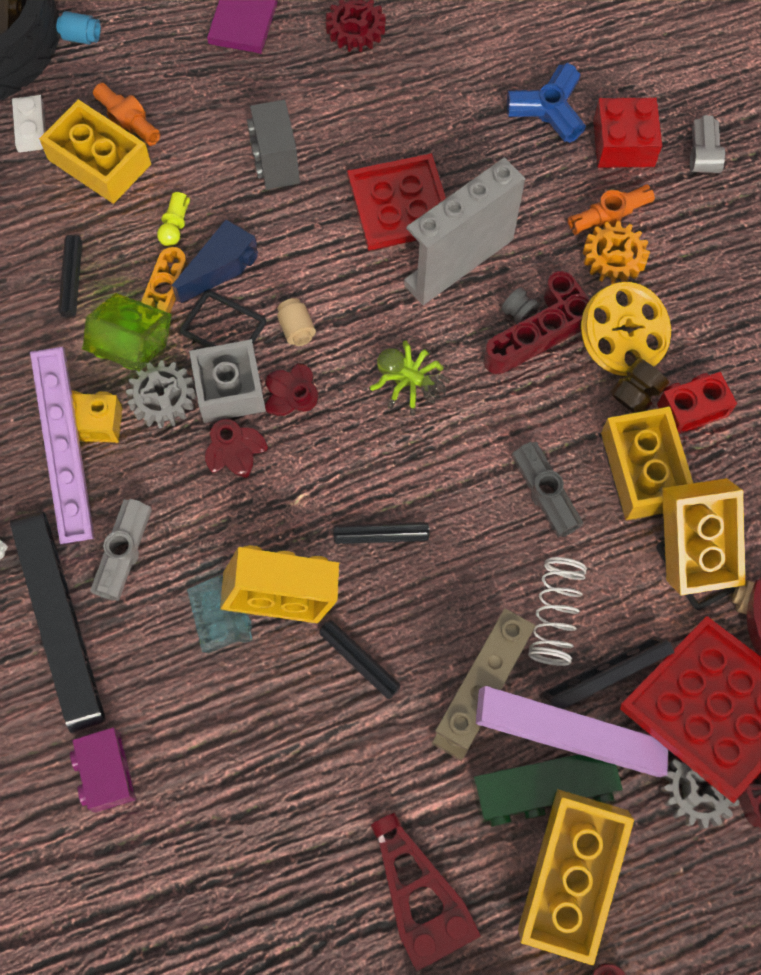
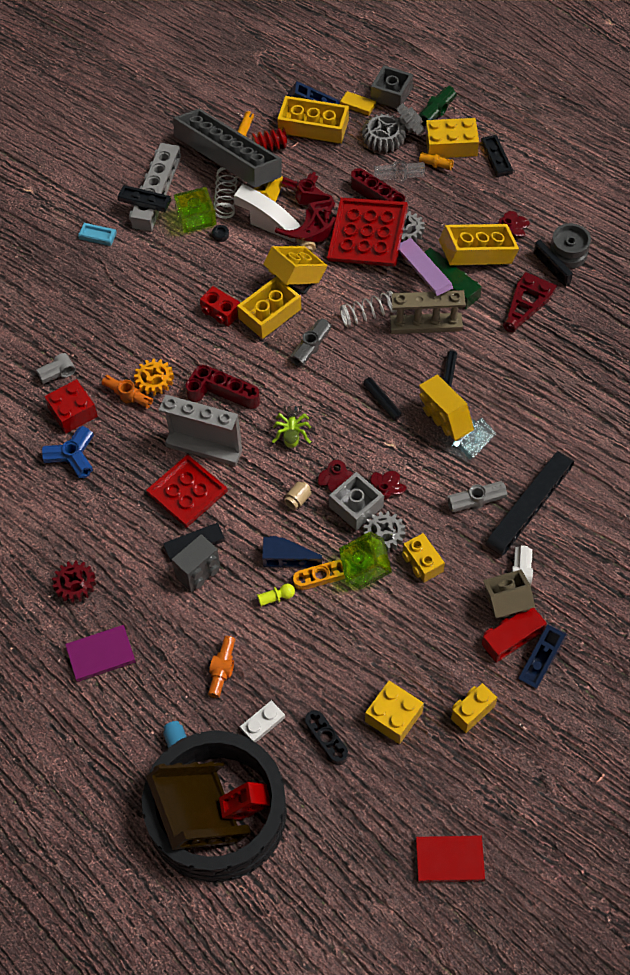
camera: 120 degrees left, 10 degrees down
lavender tile [30,347,95,544] -> none
yellow brick [39,99,151,204] -> none
black axle [58,234,82,318] -> none
magenta brick [70,727,136,813] -> none
black piece [180,290,266,348] -> none
dark grey wheel [501,287,540,324] -> none
black tile [539,636,675,709] -> none
yellow wedge [581,282,671,376] -> none
dark brown wheel [609,357,670,413] -> none
none -> black tile [163,522,225,562]

